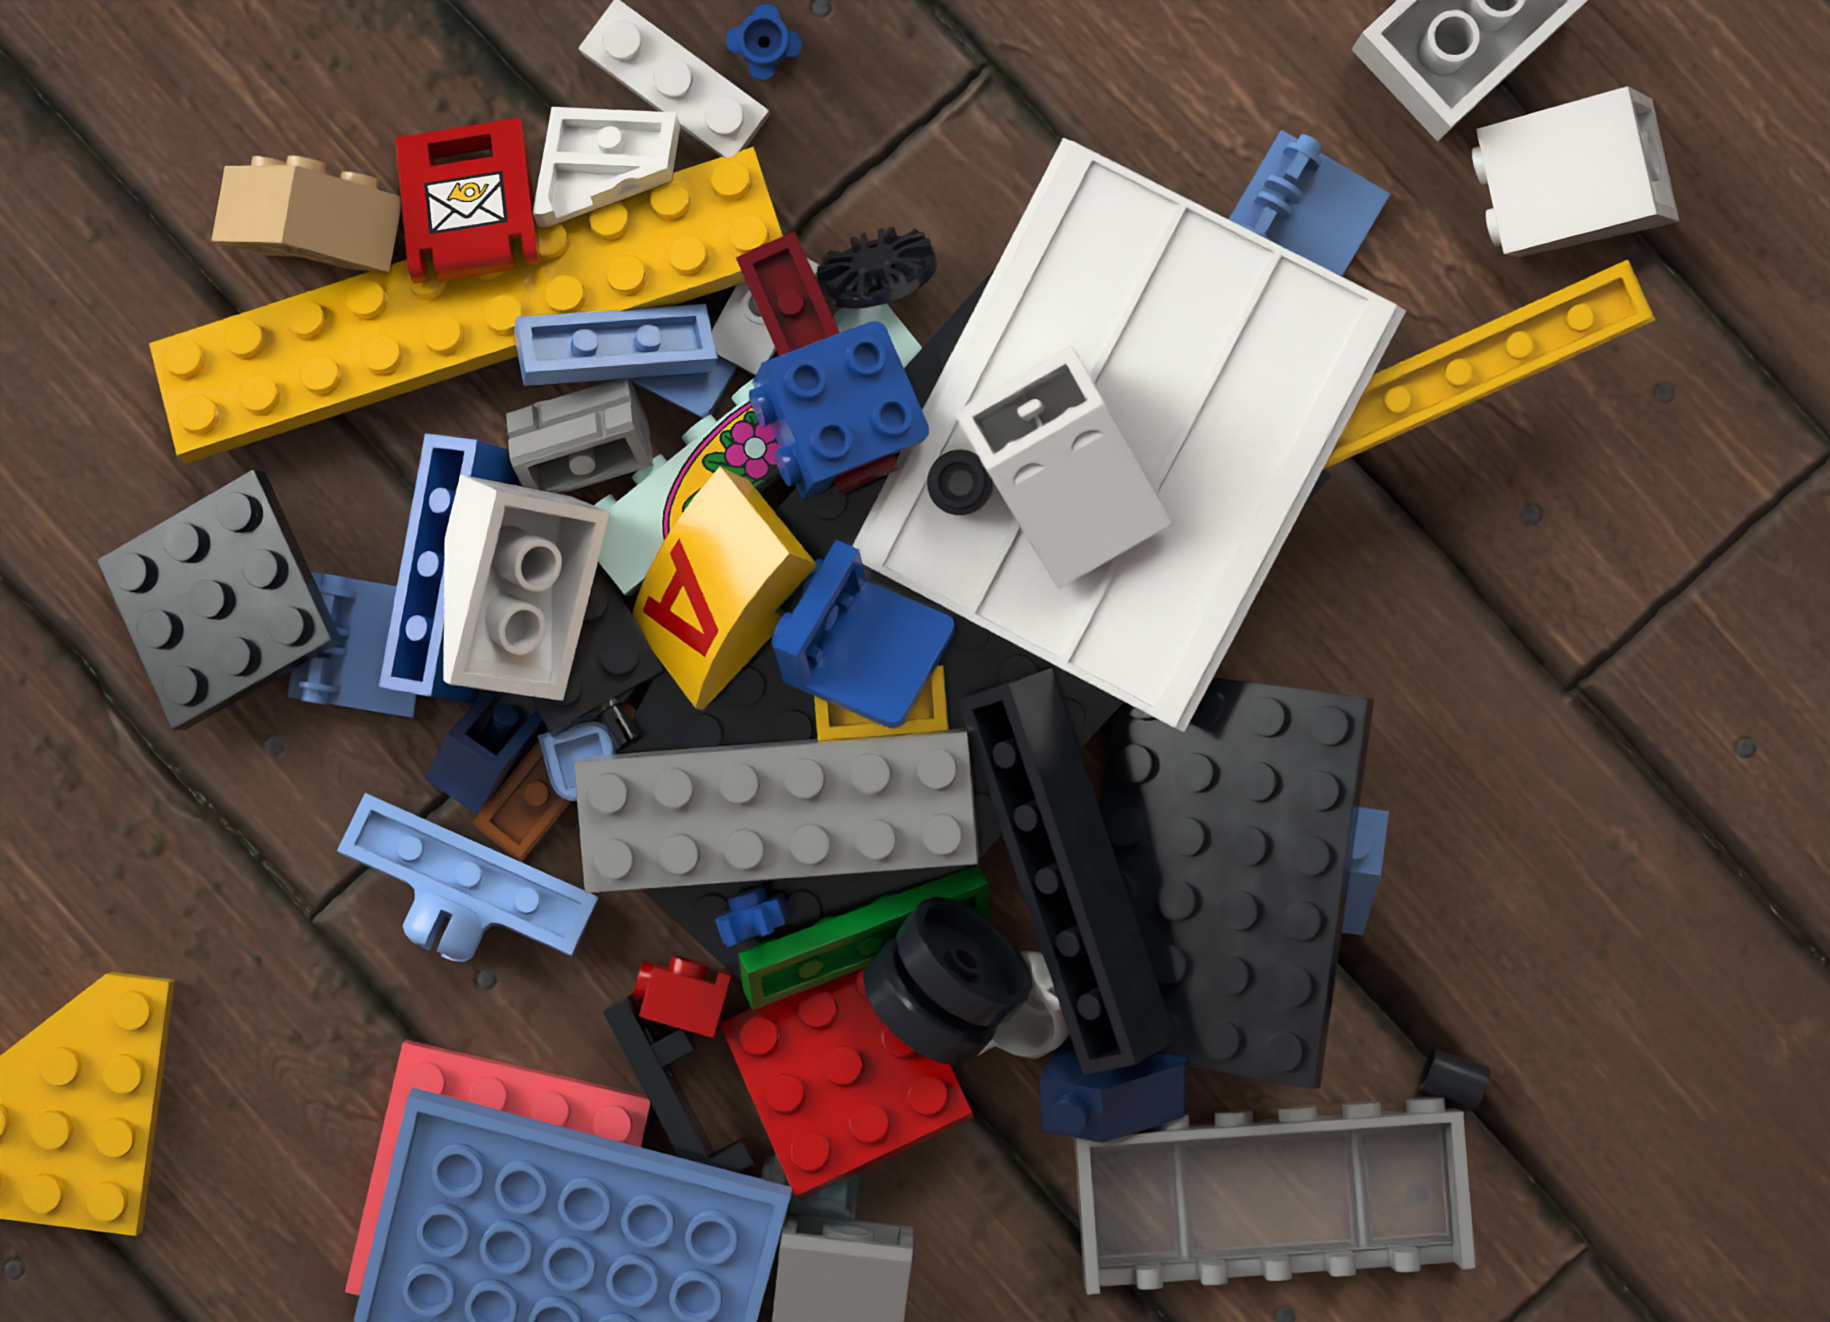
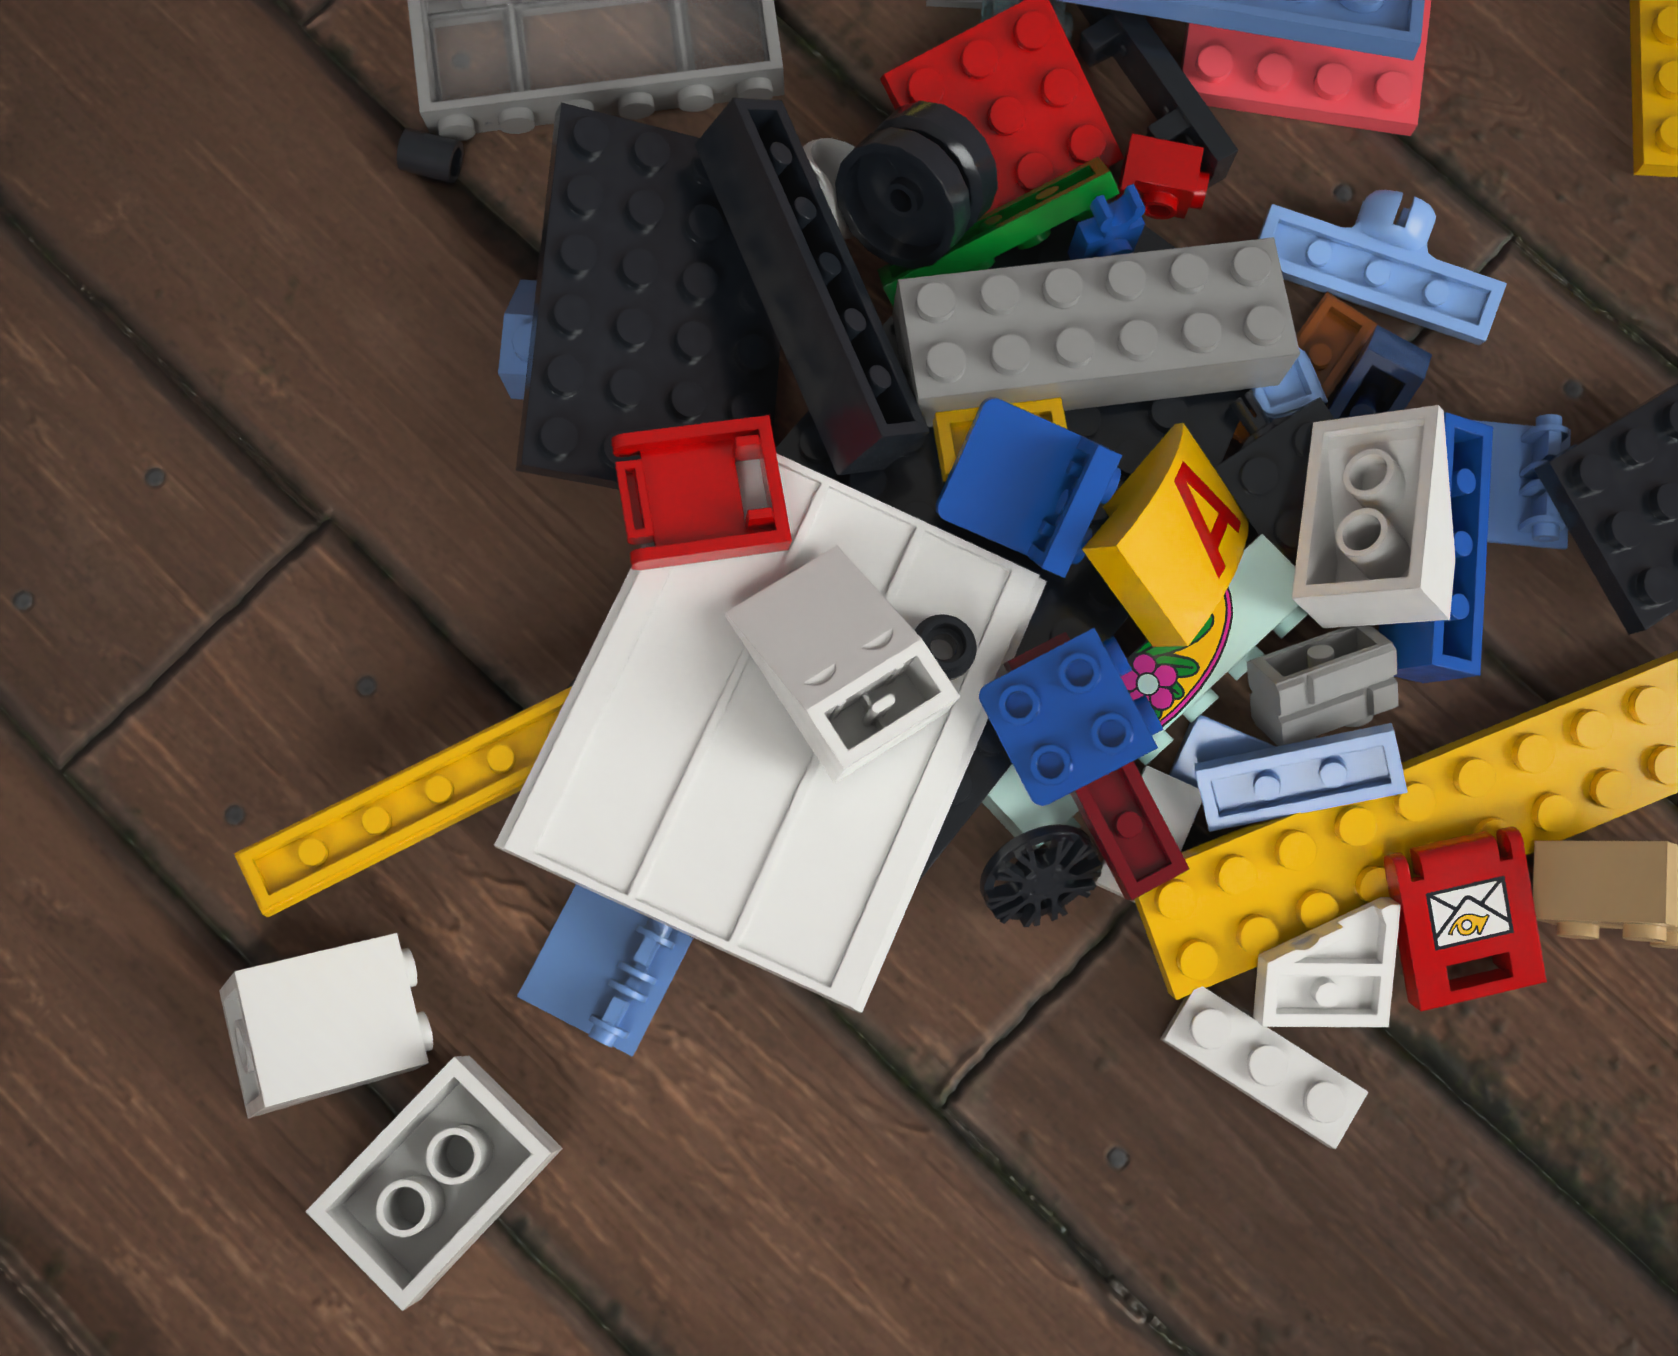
camera: 175 degrees right, 10 degrees down
blue plate [726,4,802,81] -> none
dark blue slope [1040,1036,1188,1143] -> none
none -> red container [611,415,792,570]

